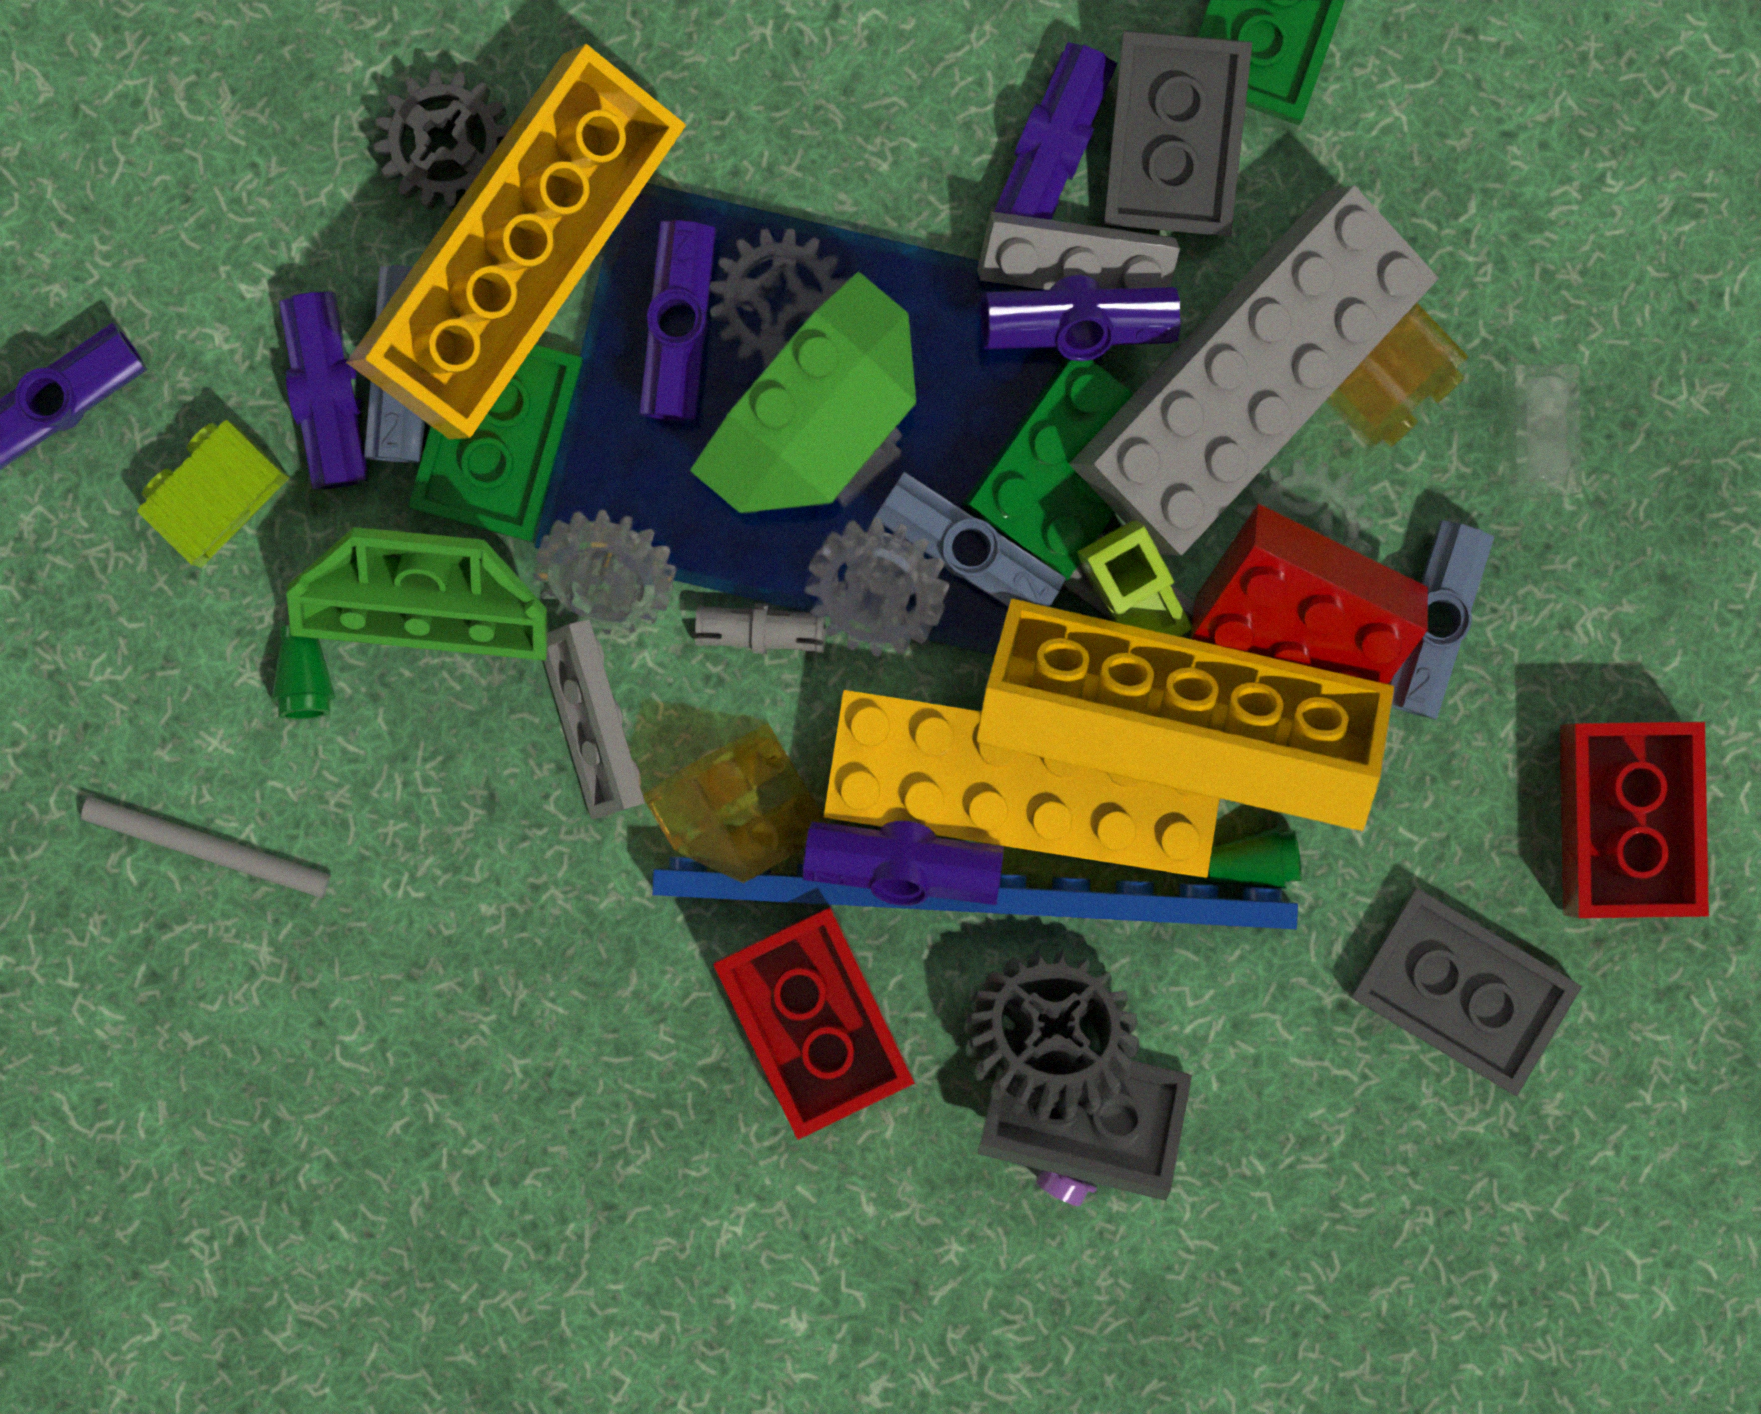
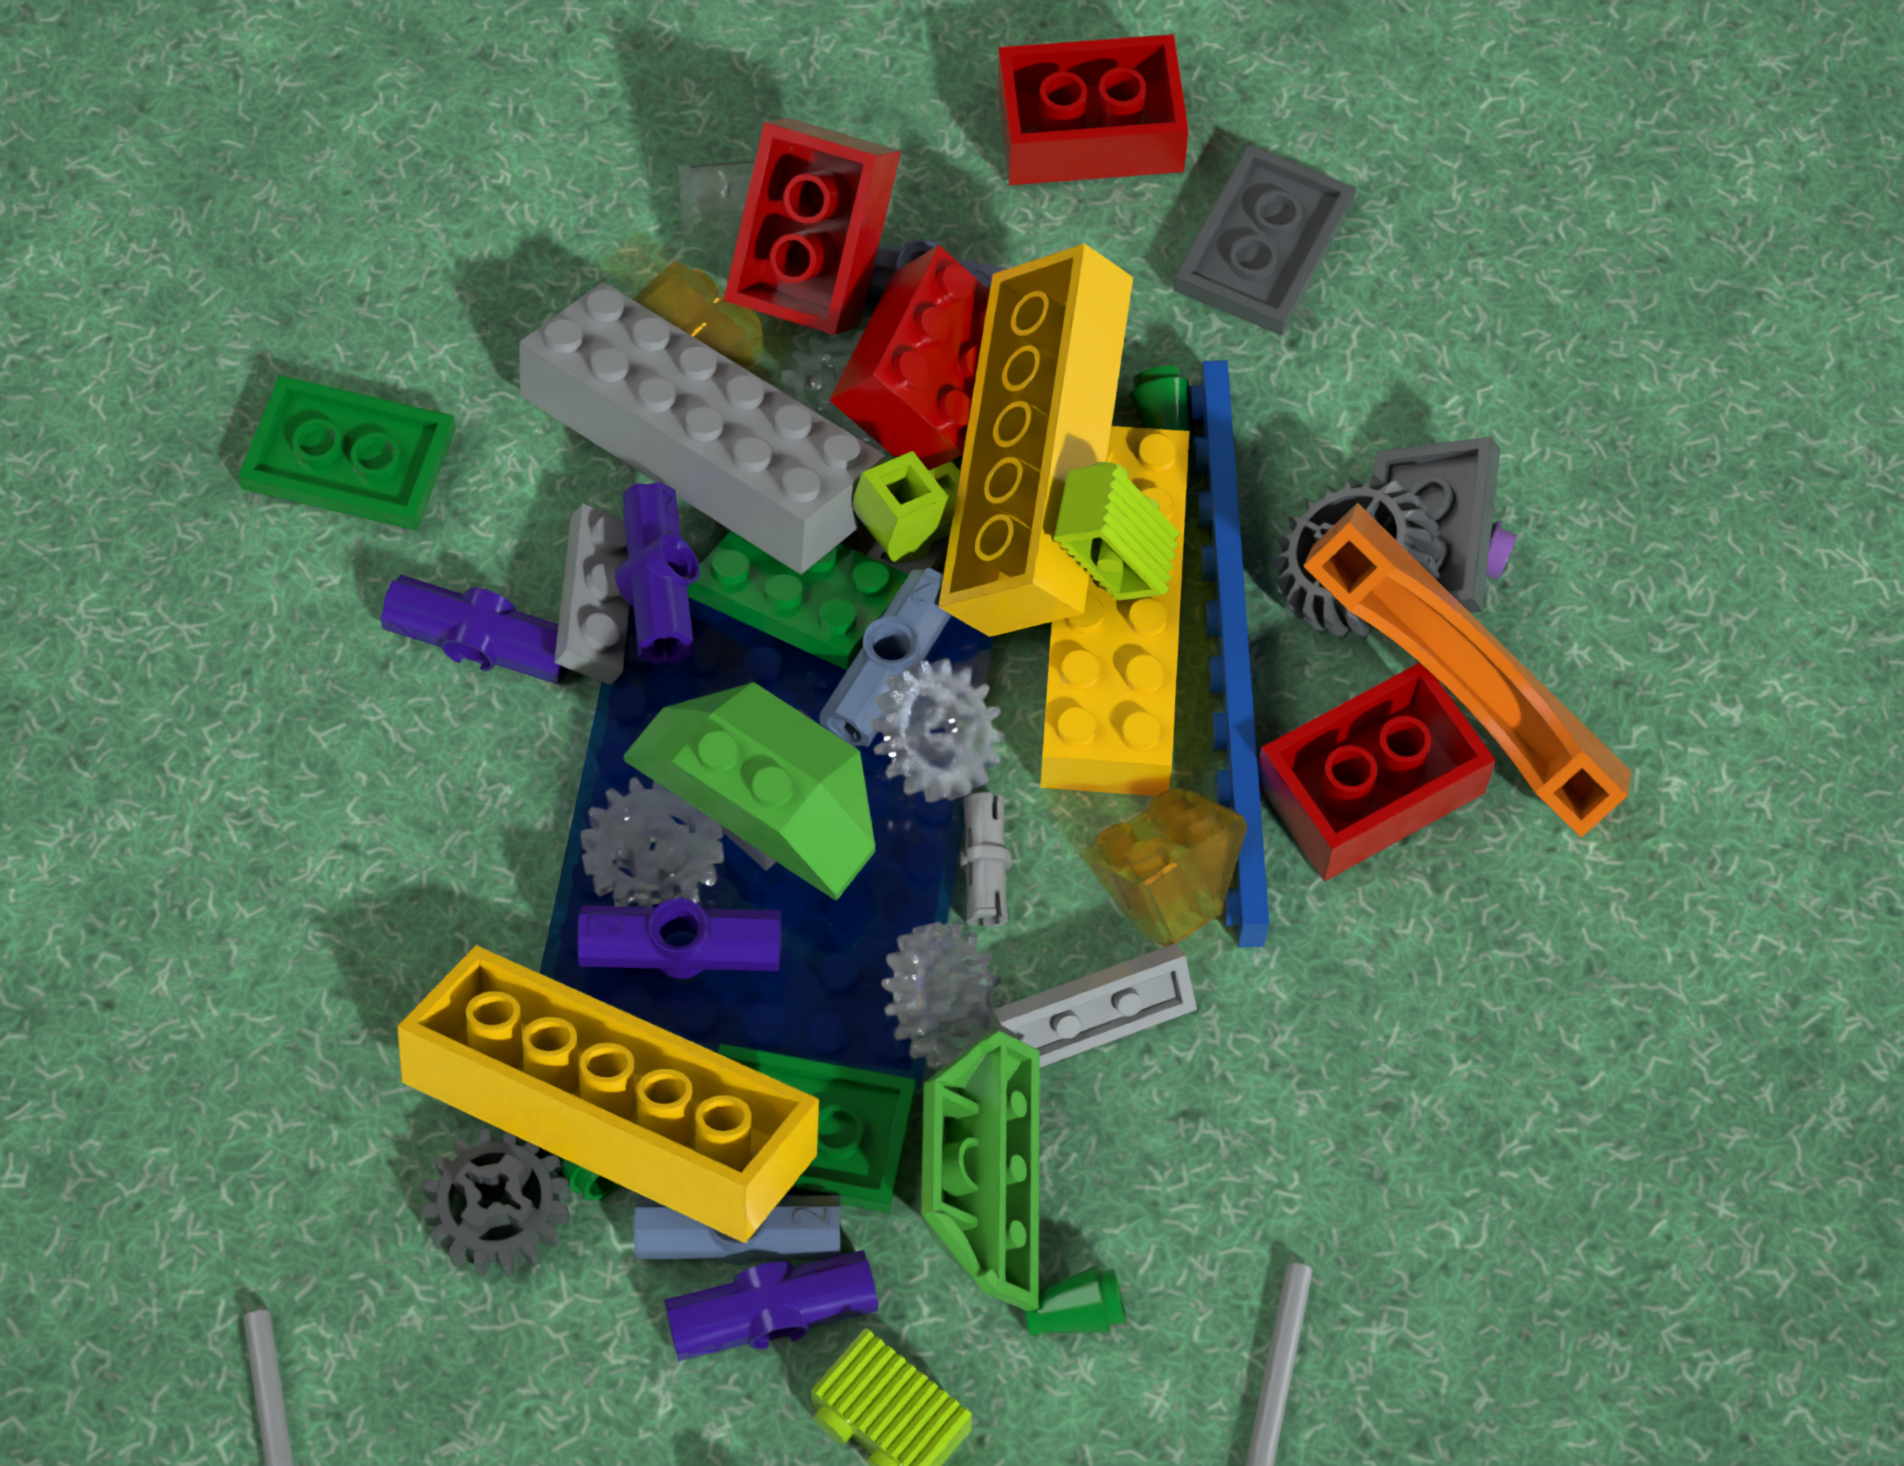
camera: 95 degrees left, 25 degrees down
dark purple piece [803,821,1004,906] -> none
dark grey plate [1104,30,1252,237] -> none
none -> red brick [723,118,901,335]
none -> lime brick [1053,462,1181,601]
none -> orange arch [1303,503,1631,837]

